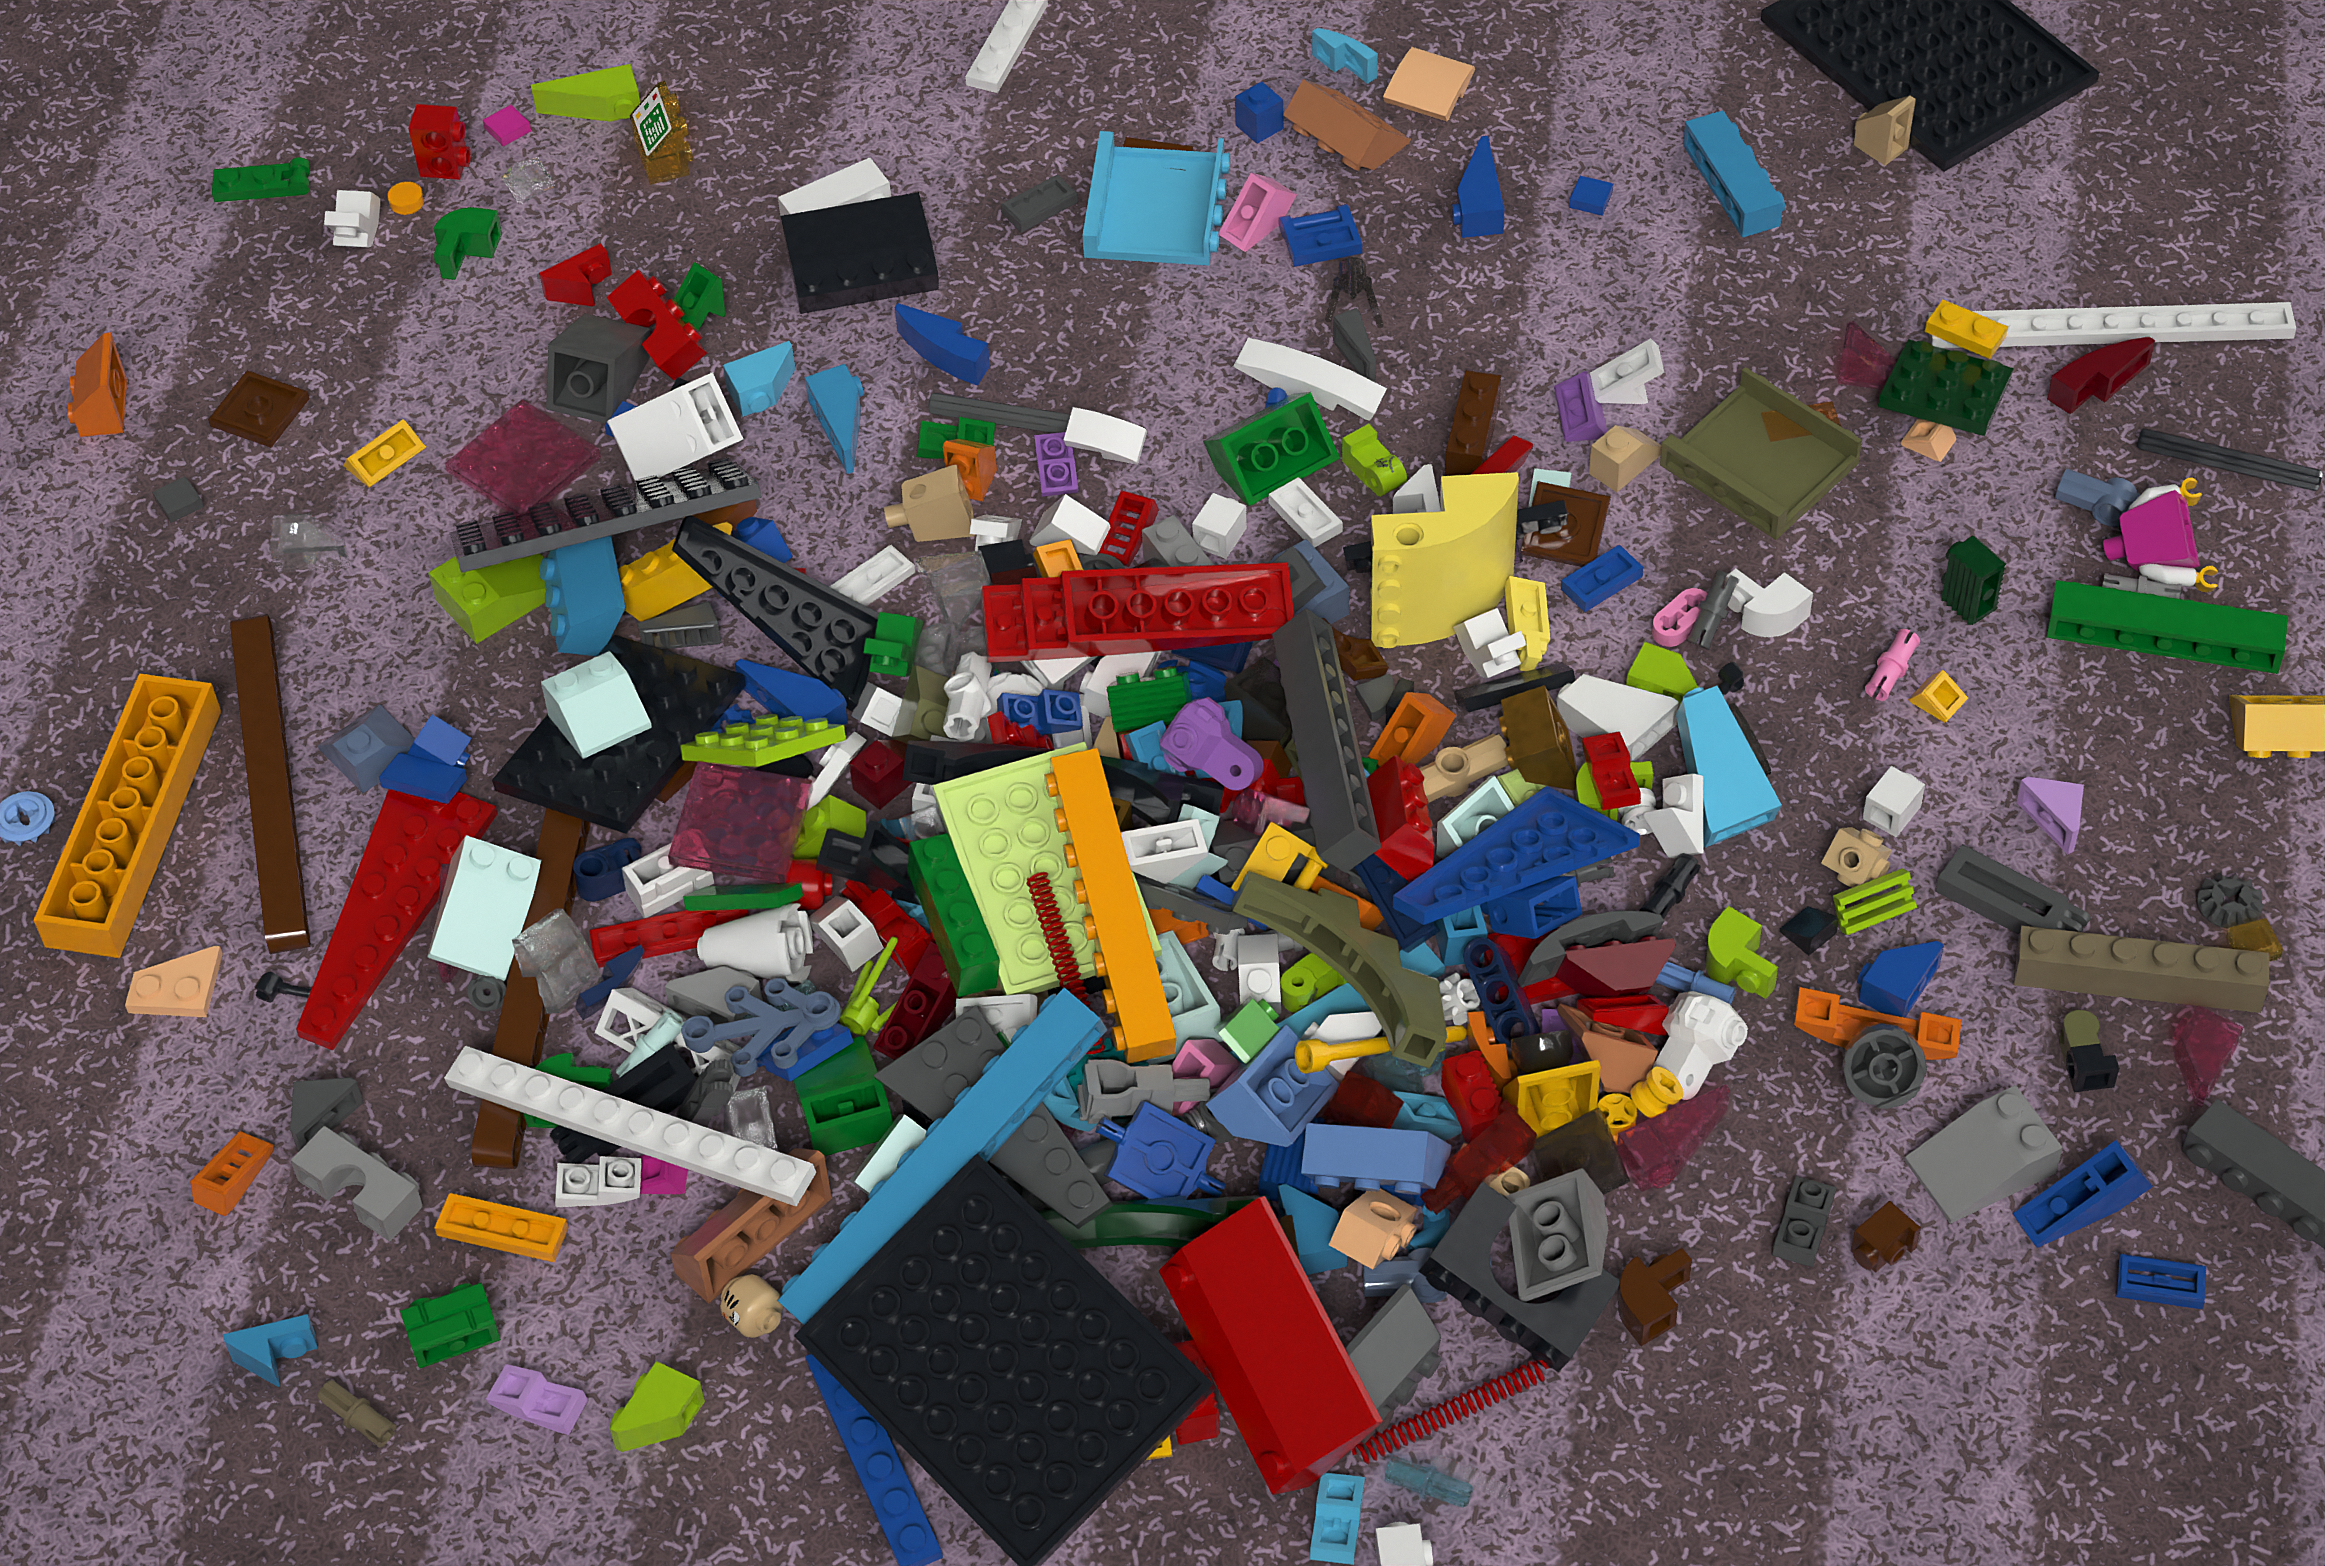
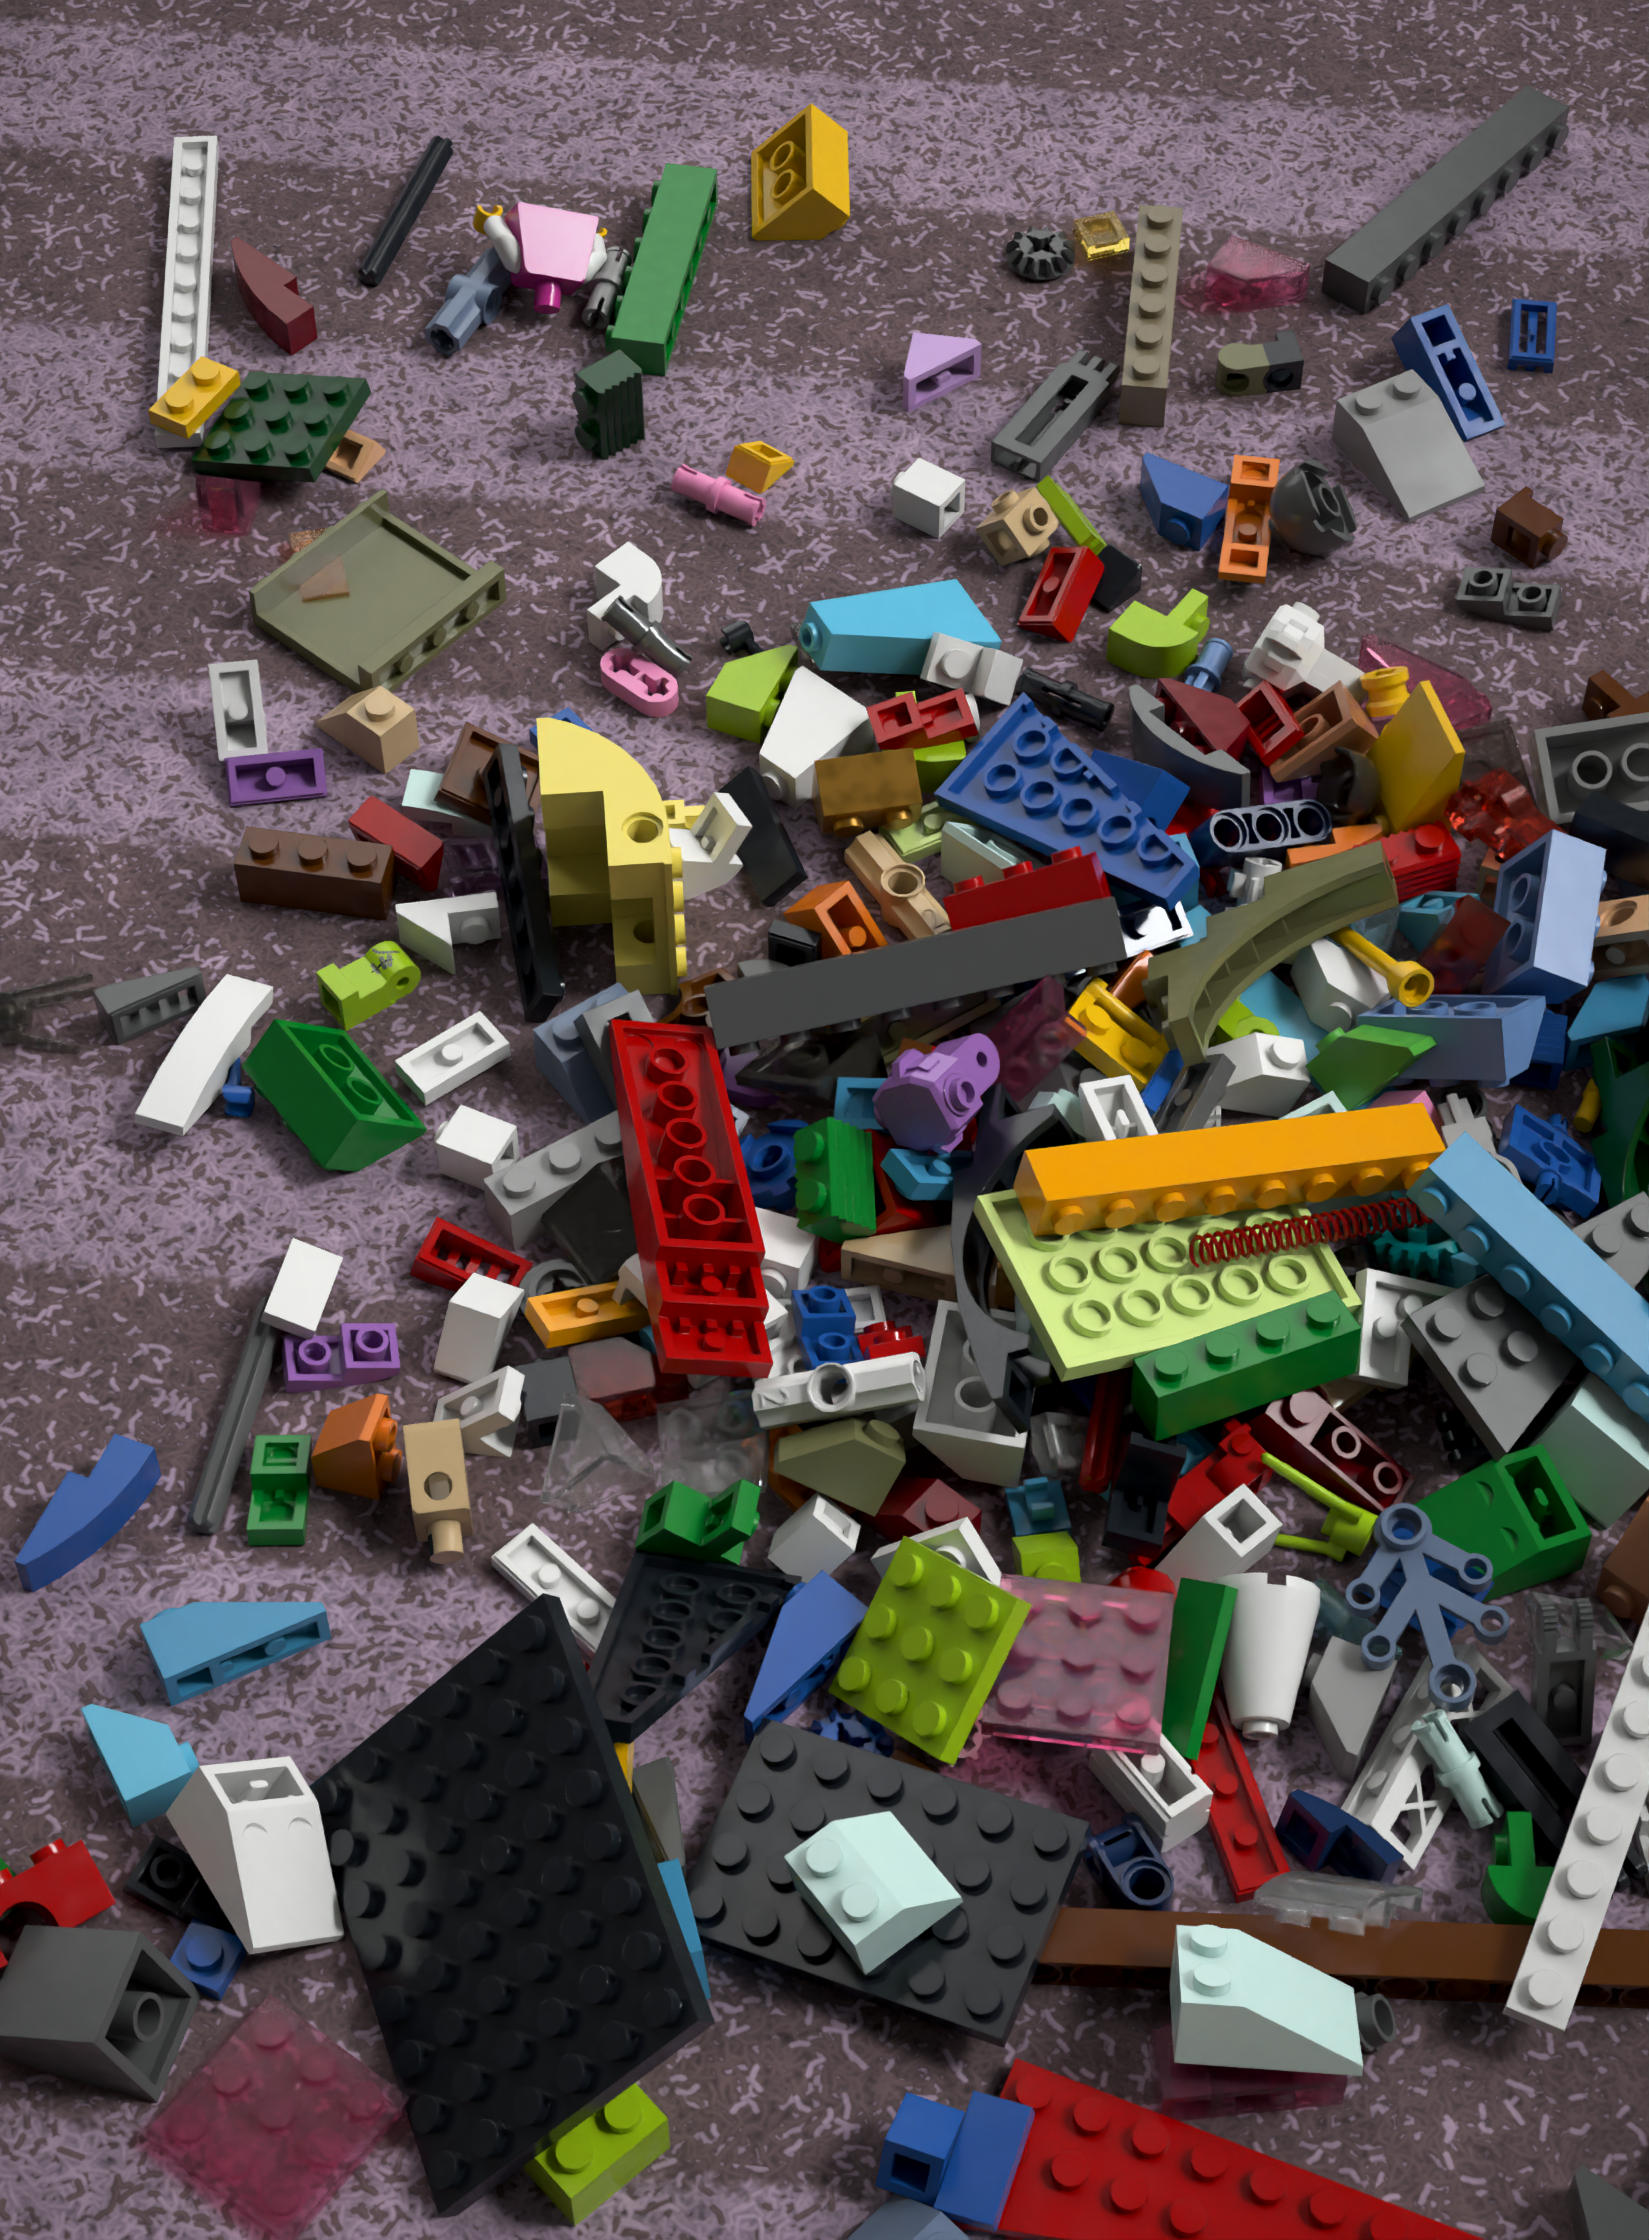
camera: 95 degrees left, 0 degrees up
none -> red slope [1017,546,1104,642]

